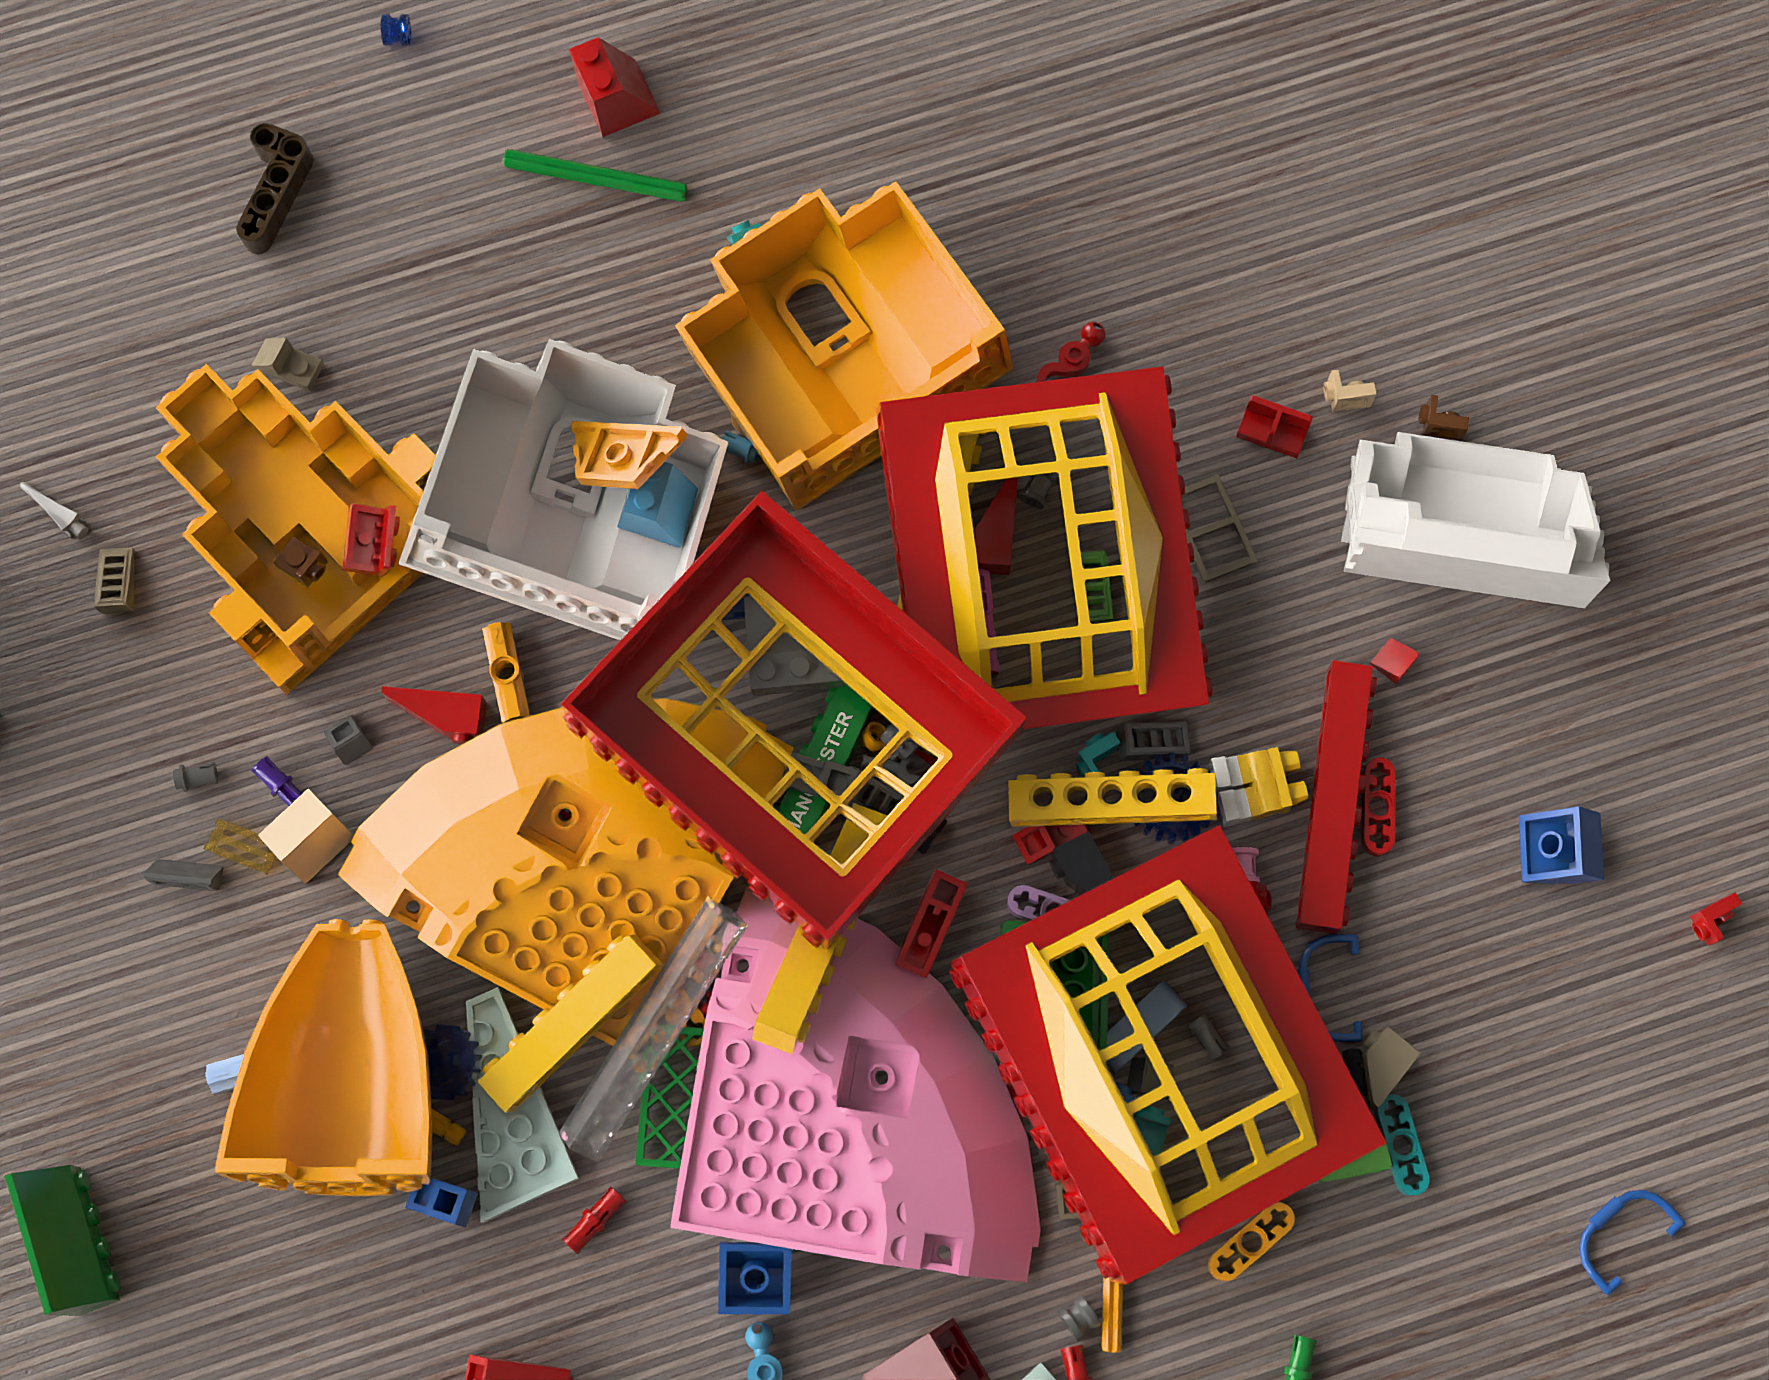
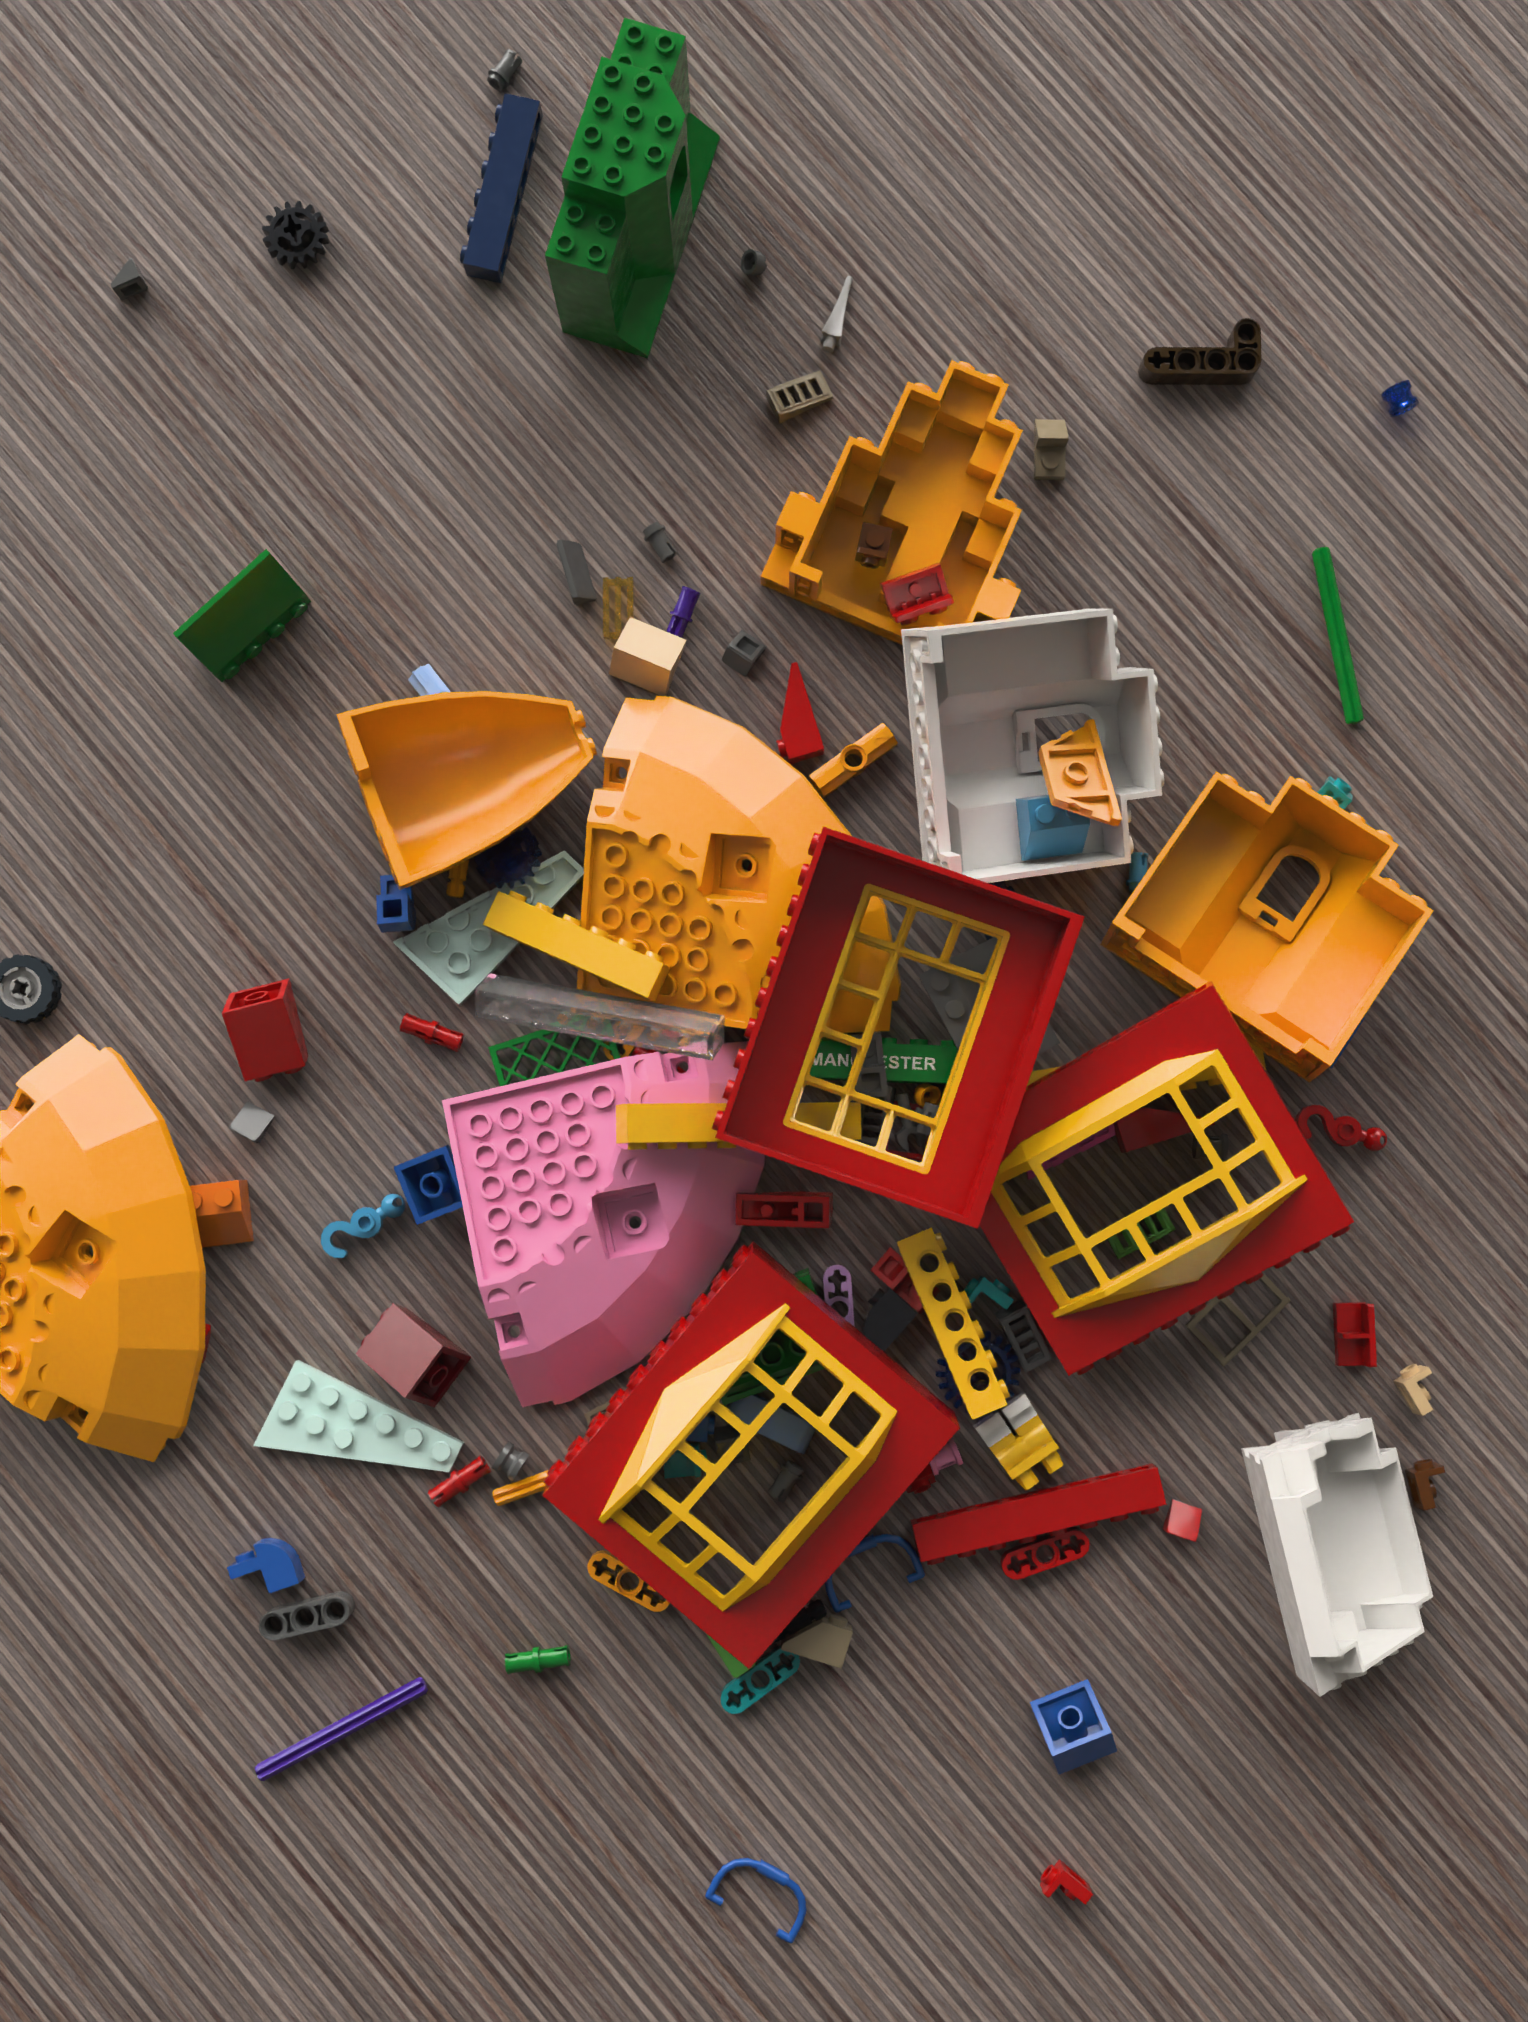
camera: 65 degrees right, 10 degrees up
red slope [569,37,660,137] -> none

